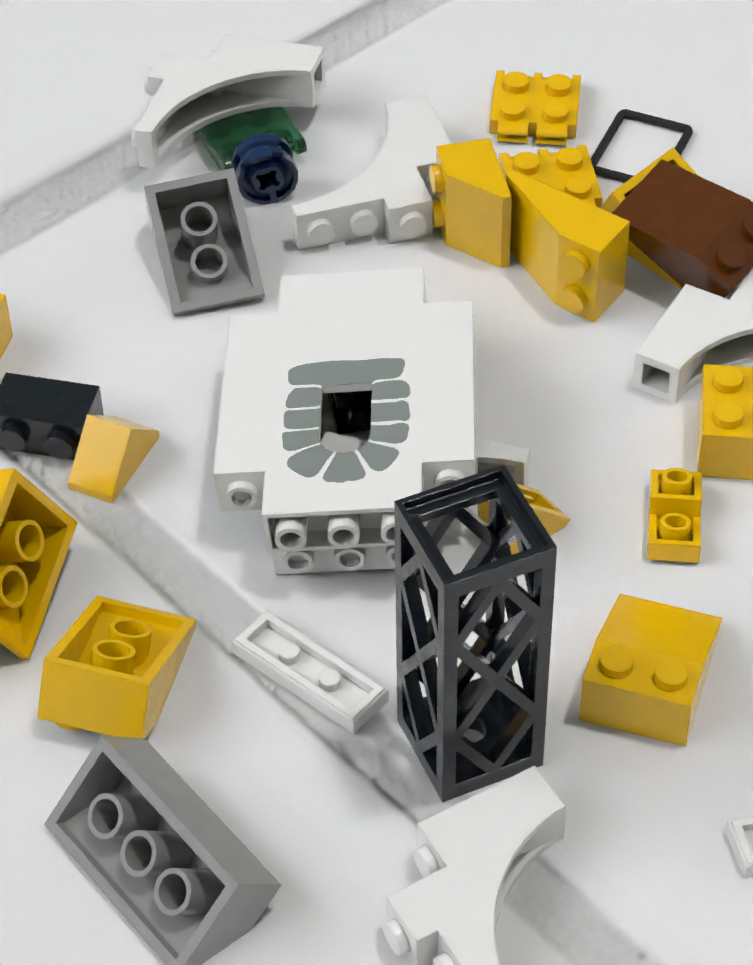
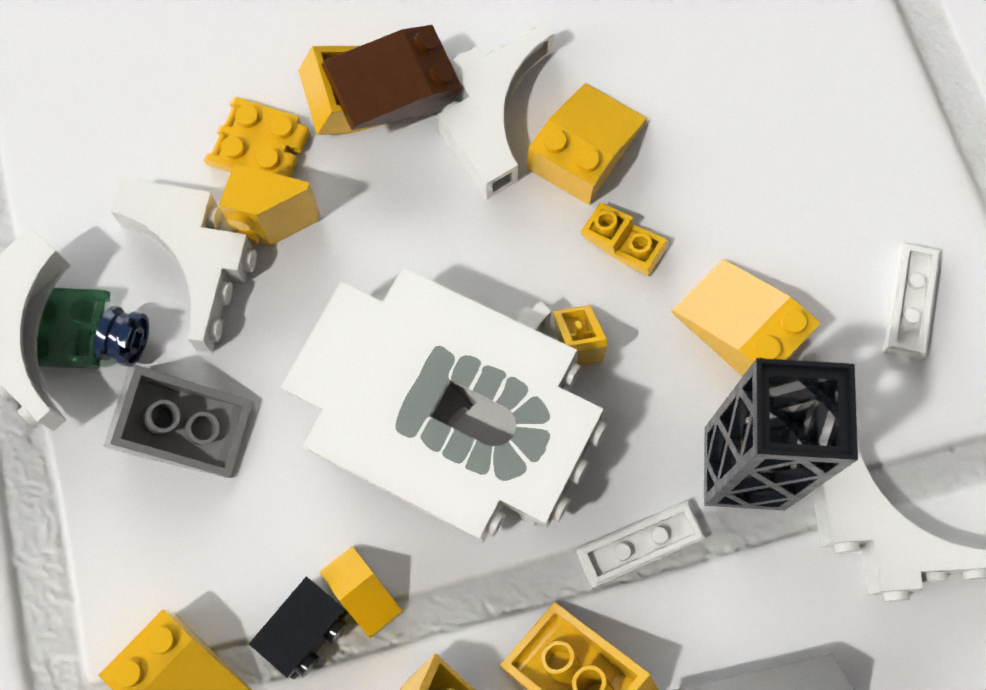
camera: 65 degrees left, 25 degrees up
yellow plate [490,70,581,146] -> none
yellow slope [506,169,630,323] -> none
black piece [591,109,693,182] -> none

